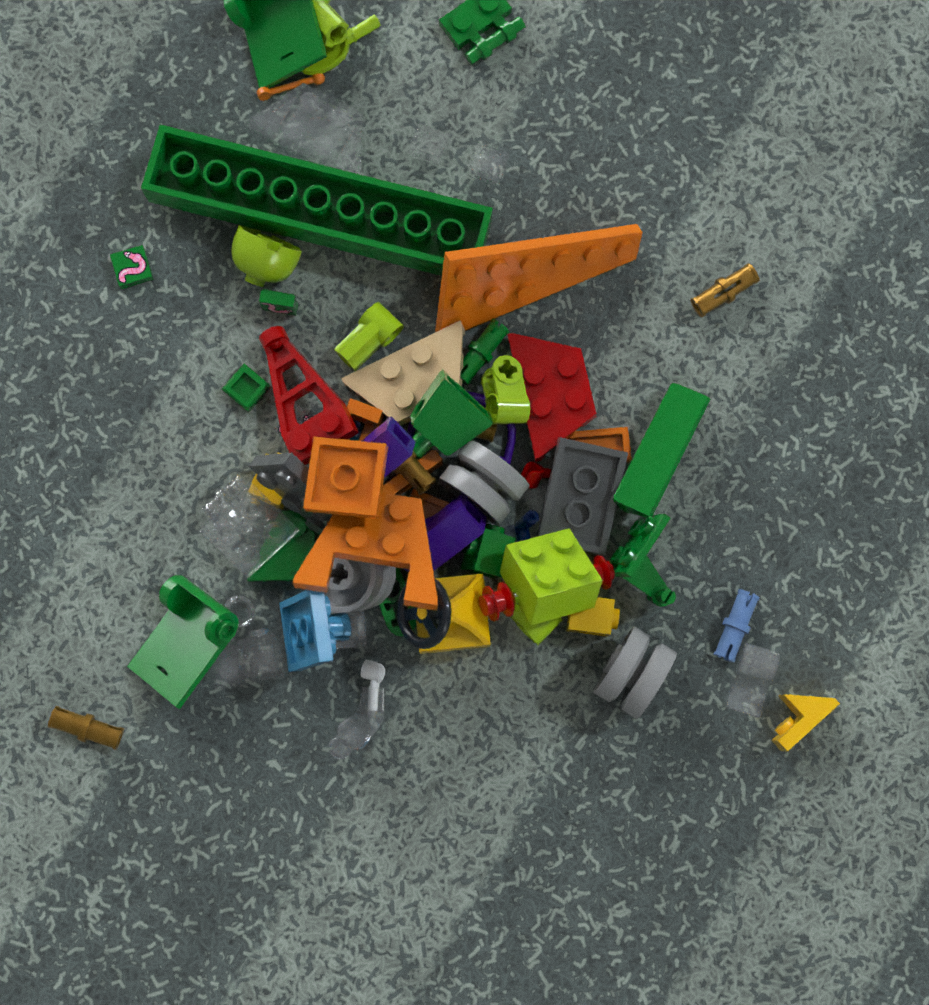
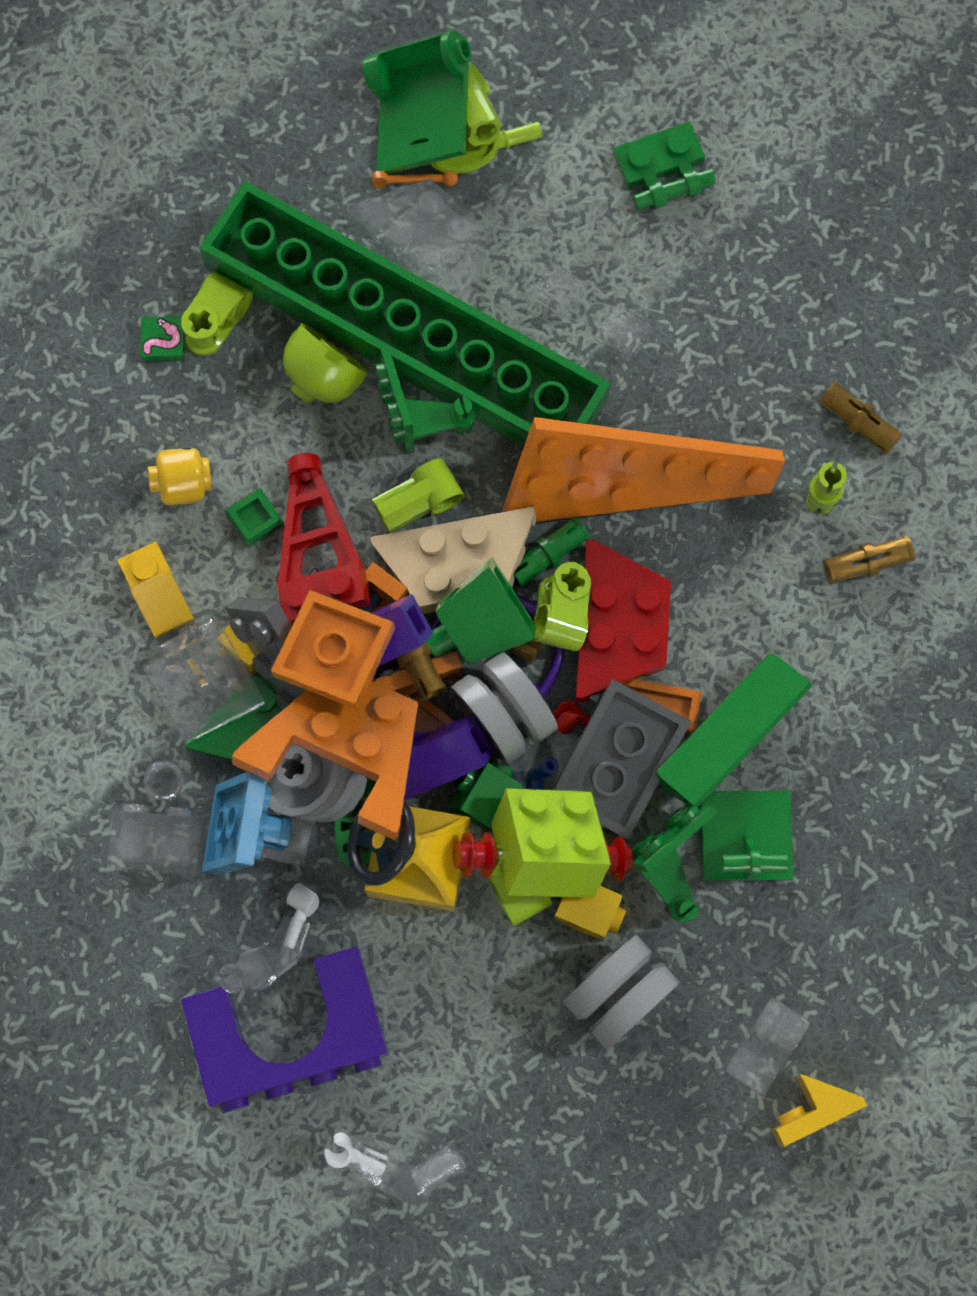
camera: 20 degrees right, 5 degrees down
green door [127,575,239,709] -> none
green tile [259,289,298,316] -> none
medium blue pin [713,589,760,663] -> none
none -> yellow slope [117,541,195,638]
none -> yellow head [148,448,211,506]
none -> lime piece [181,271,253,356]
none -> dark purple arch [181,946,389,1113]
none -> clear arm [324,1132,465,1205]
none -> green plate [375,345,476,455]
none -> green plate [701,791,793,881]
none -> lime pin [807,462,847,514]
none -> pearl gold pin [819,381,903,455]

